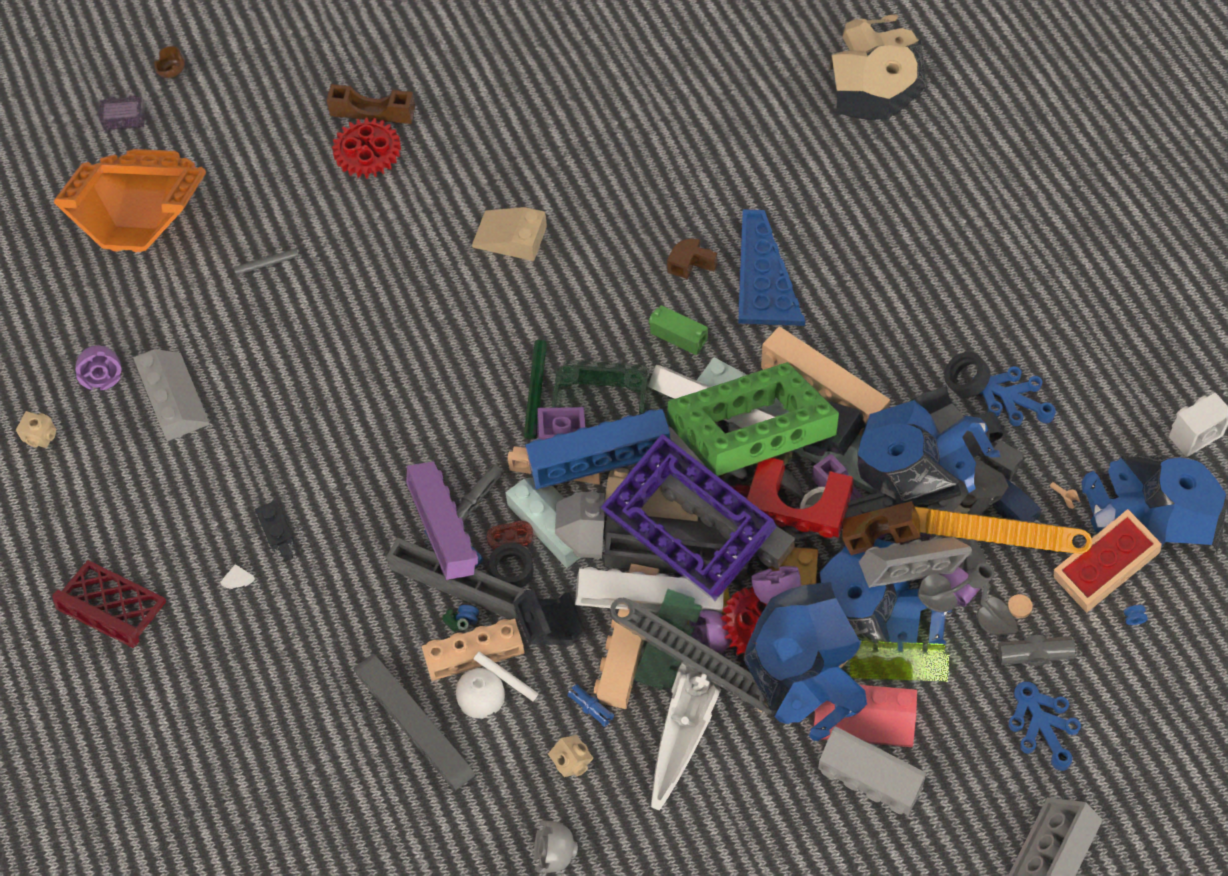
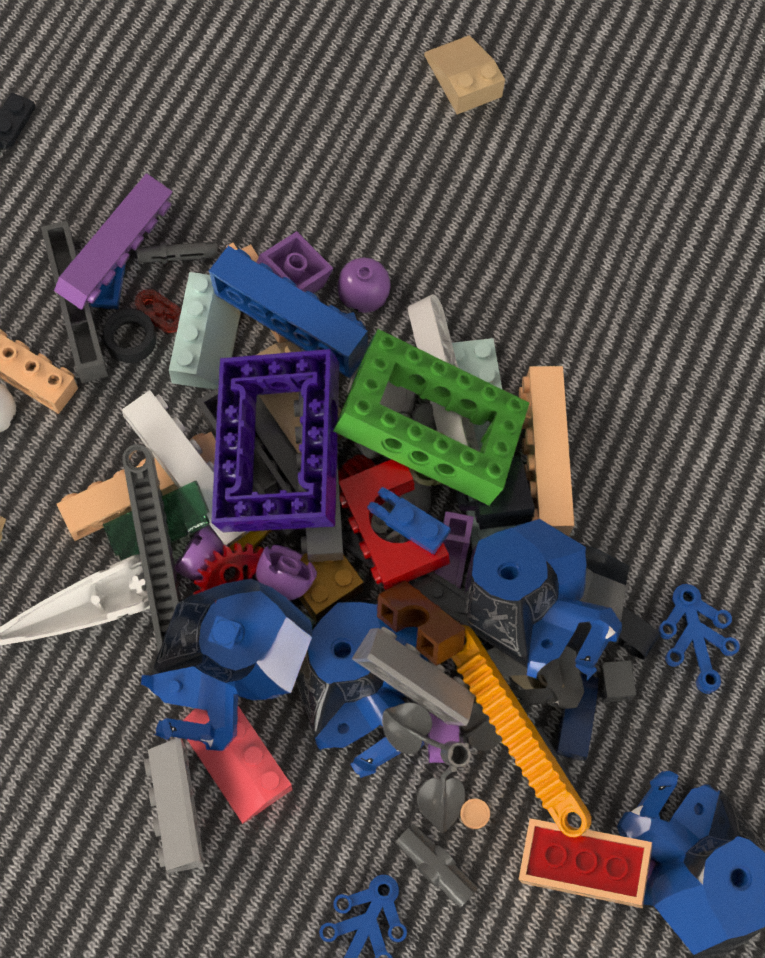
camera: 40 degrees right, 10 degrees up
dark green arm [442,608,468,632] -> none
blue bush [456,605,479,625] -> none
white bar [474,651,539,701] -> none
black panel [513,590,586,645] -> none
dark green axle [524,339,547,440] -> none
clear green windscreen [552,359,650,415] -> none
light grey wedge [555,491,604,559] -> none
blue pin [567,684,614,727] -> none
bright green brick [649,305,708,355] -> none
reddish brown brick [667,239,718,279] -> none
blue wing [738,209,806,326] -> none
clear neon green windscreen [849,641,950,682] -> none
black tyre [944,352,991,398] -> none
light nougat hand [1050,482,1081,509] -> none
blue bush [1123,605,1148,625] -> none
none -> medium lavender cylinder [337,257,391,313]
none -> blue hinge [367,488,451,554]

